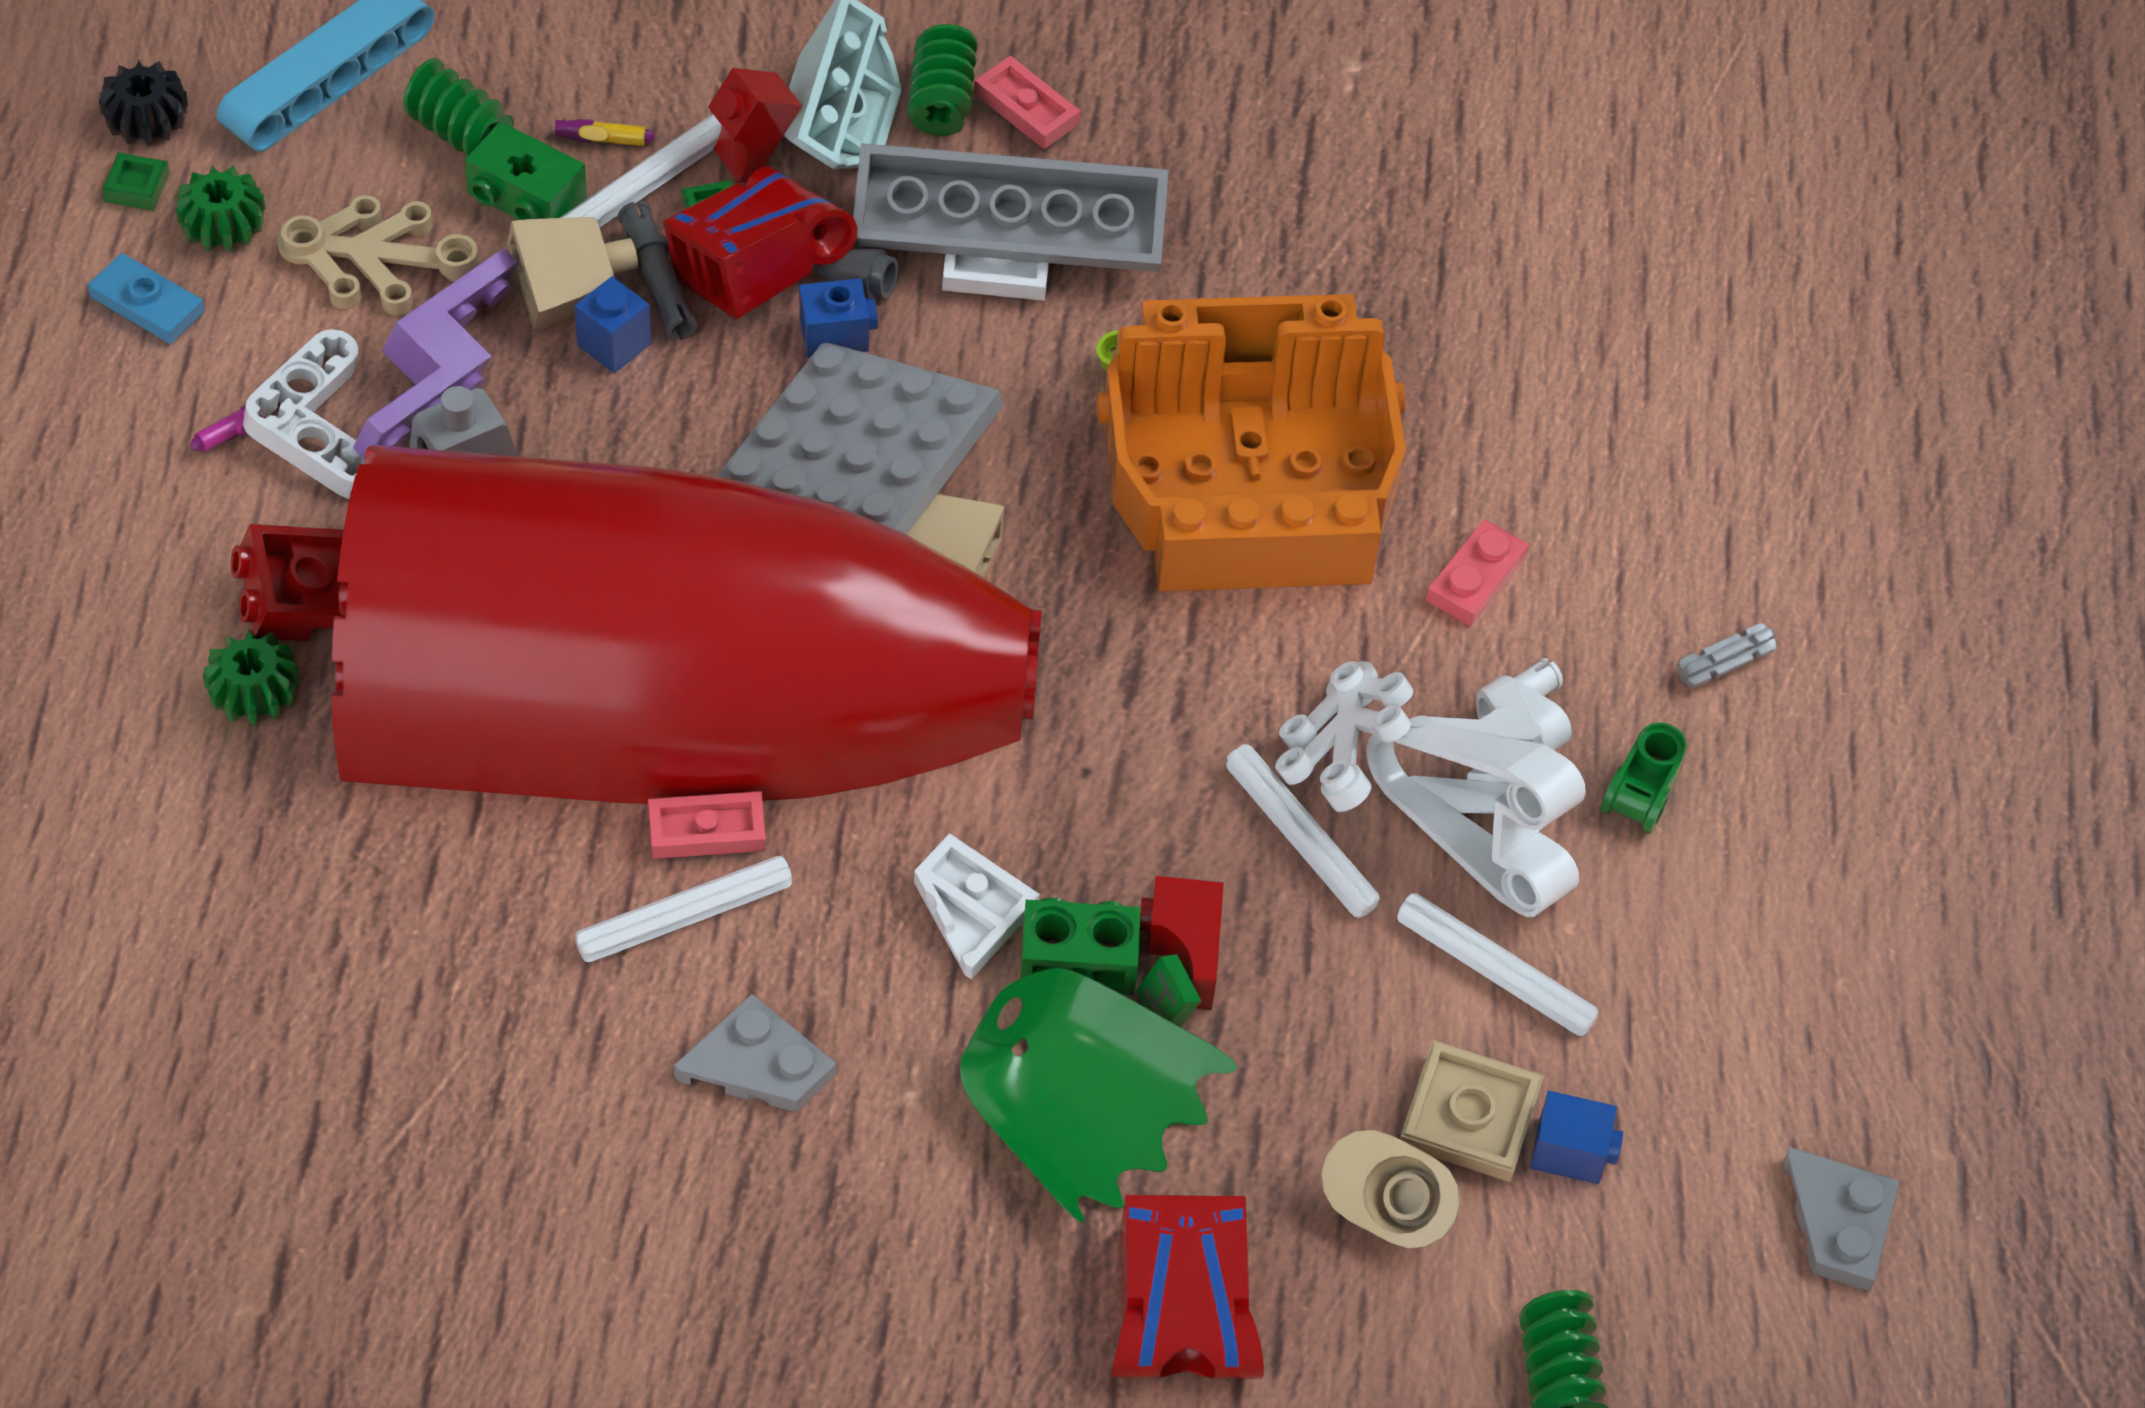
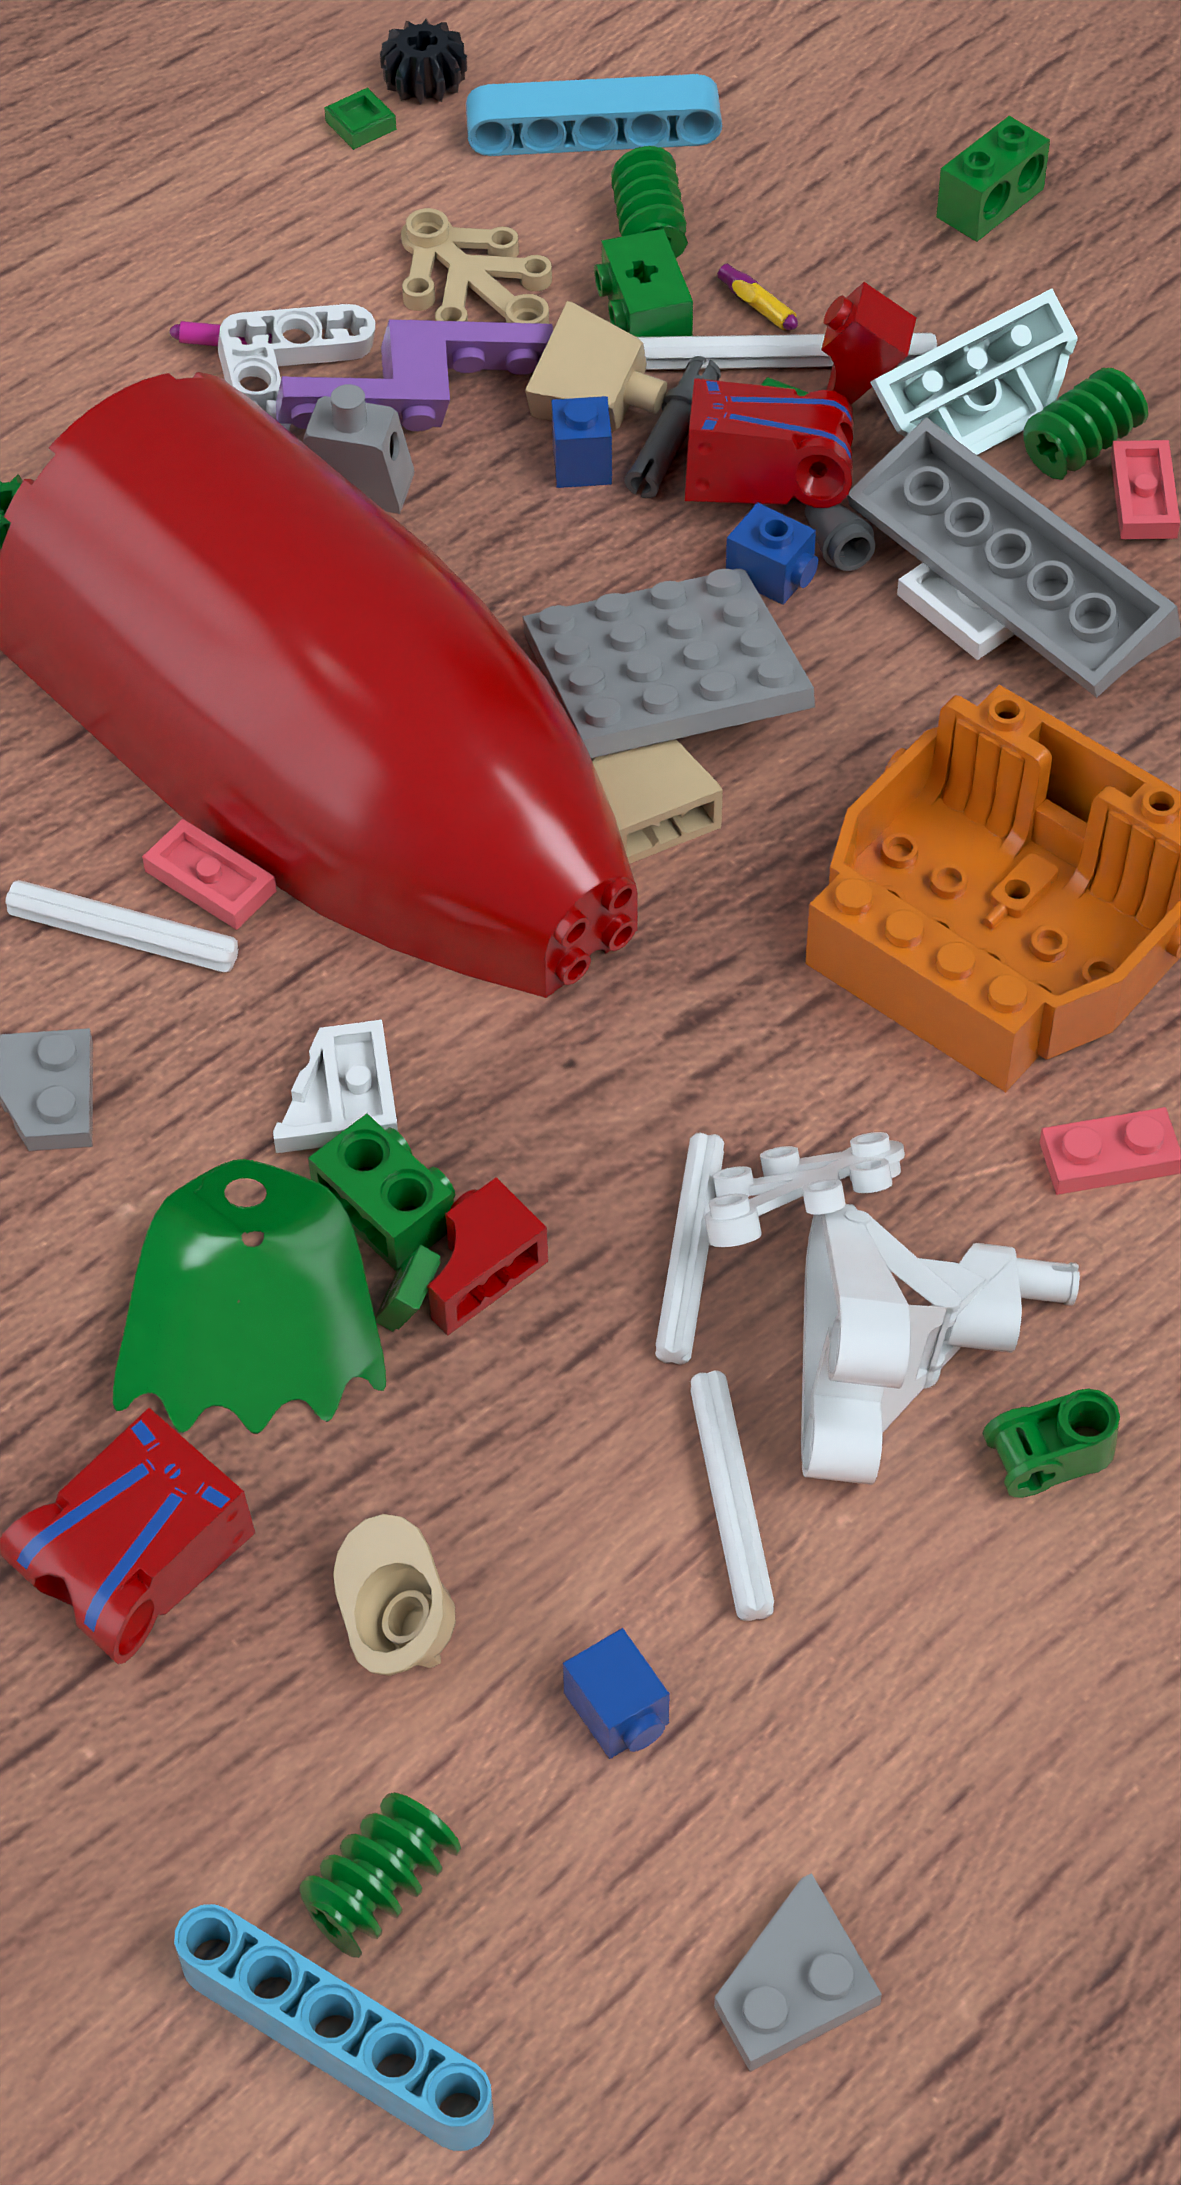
camera: 50 degrees right, 0 degrees up
dark azure plate [87,253,205,344] -> none
green gear [175,165,266,253] -> none
tan plate [1400,1040,1544,1182] -> none

